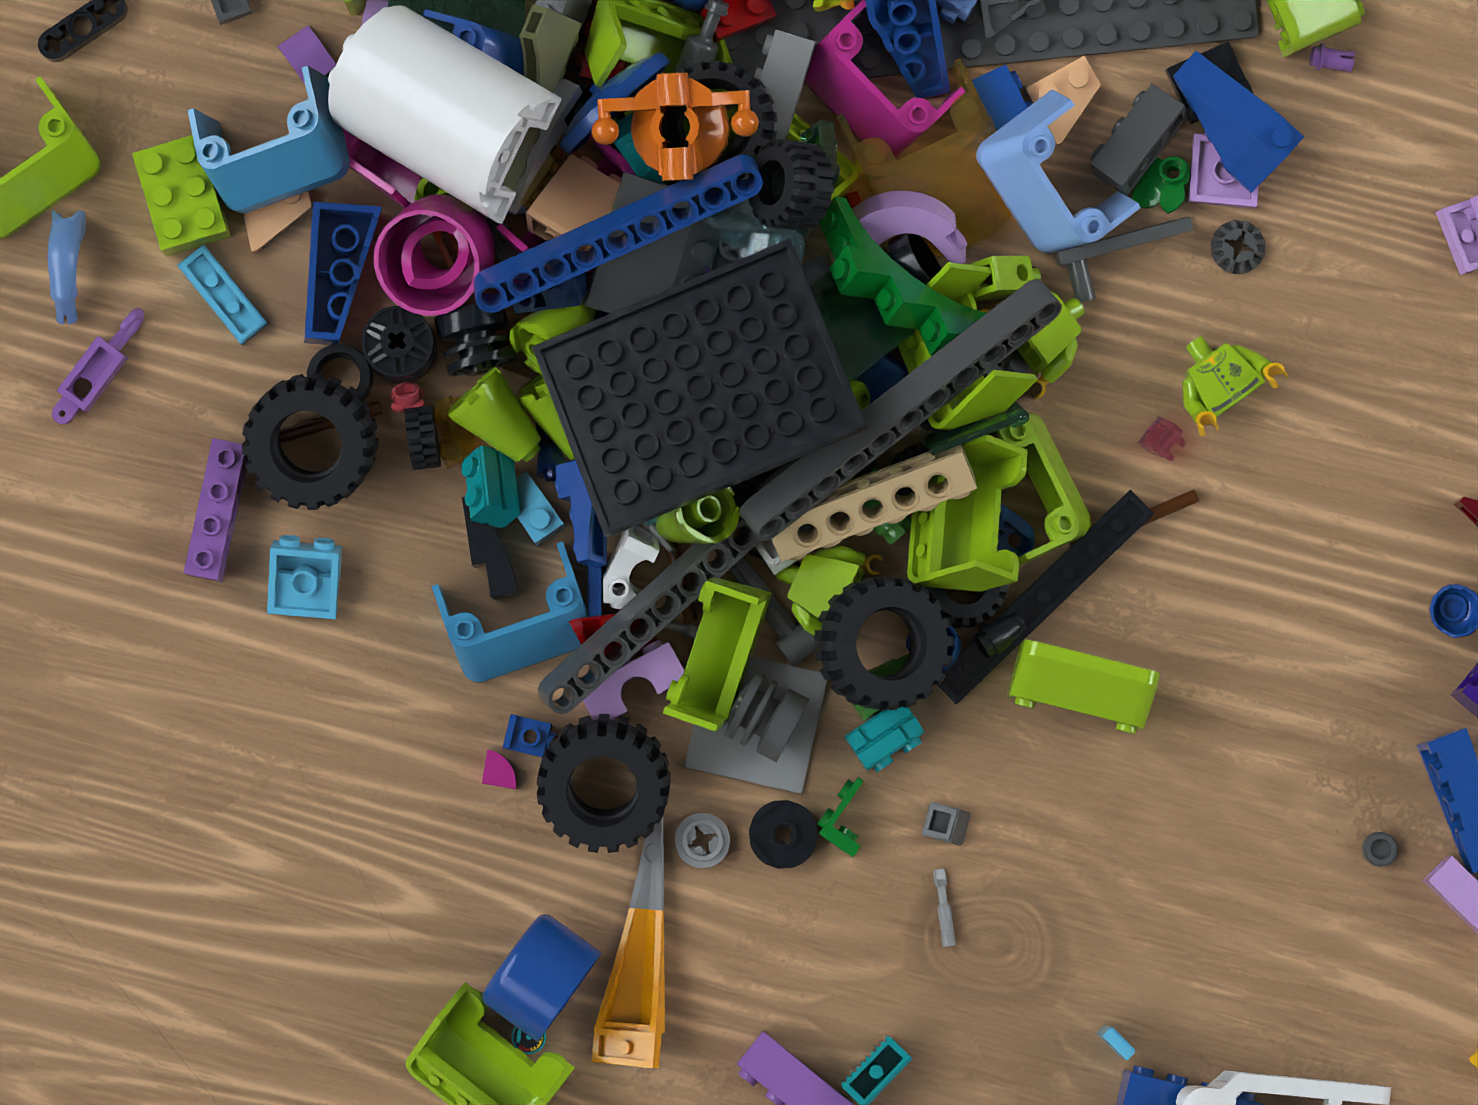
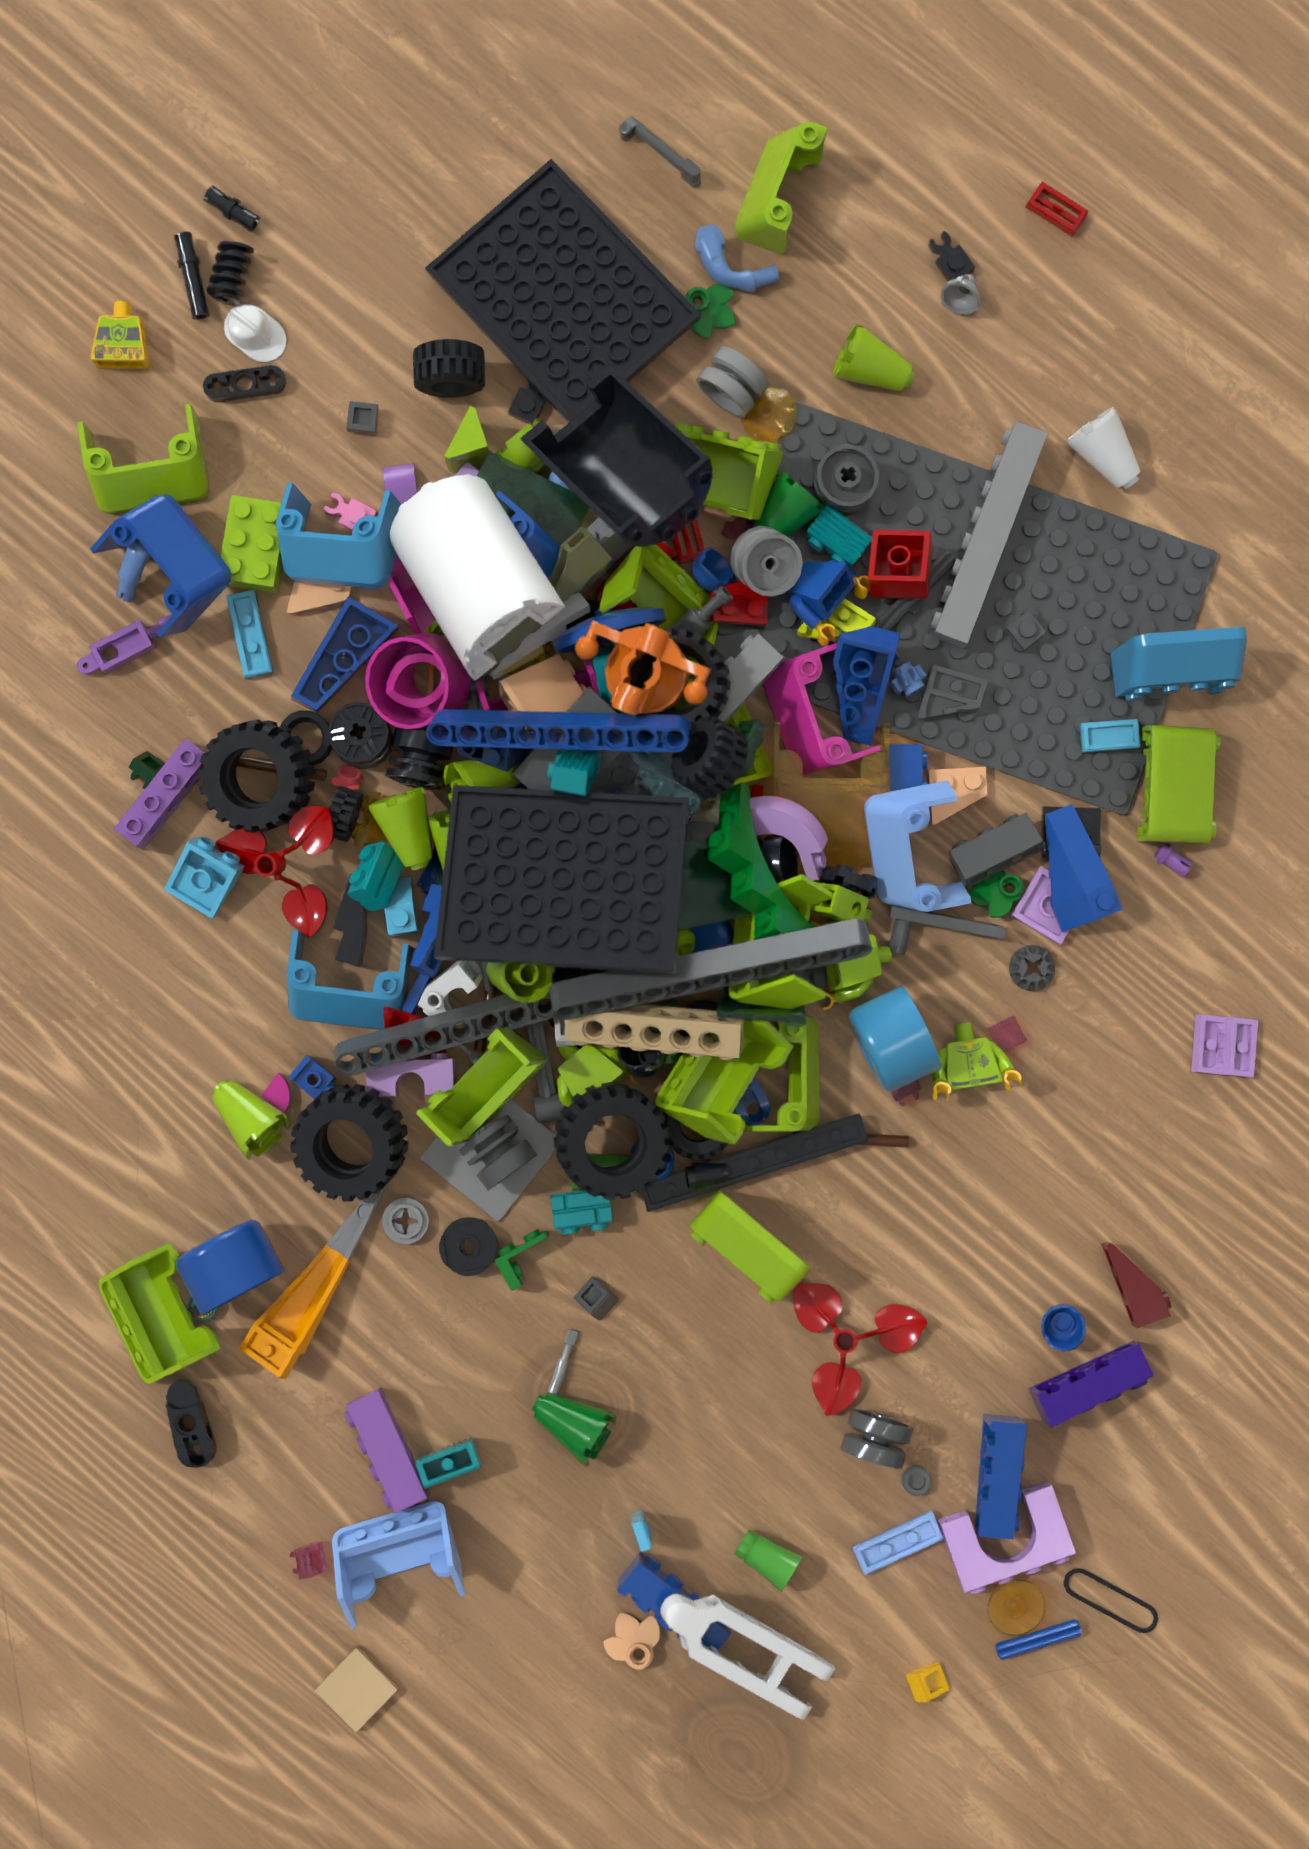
camera: 25 degrees right, 0 degrees up
none -> blue windscreen [90,494,231,638]
none -> dark green tile [128,751,164,789]
none -> lime cone [212,1080,291,1160]
none -> red plant [216,805,334,937]
none -> bright pink plate [324,493,378,531]
none -> green cone [532,1392,616,1467]
none -> teal brick [547,749,601,796]
none -> black hair [618,1030,667,1078]
none -> bright green plant [734,1530,802,1592]
none -> red plant [793,1283,927,1416]
none -> black plate [819,864,878,899]
none -> dark grey wheel [840,1409,914,1469]
none -> dark azure piece [849,985,942,1092]
none -> light blue tile [852,1510,944,1575]
none -> clear pink tile [987,1015,1027,1052]

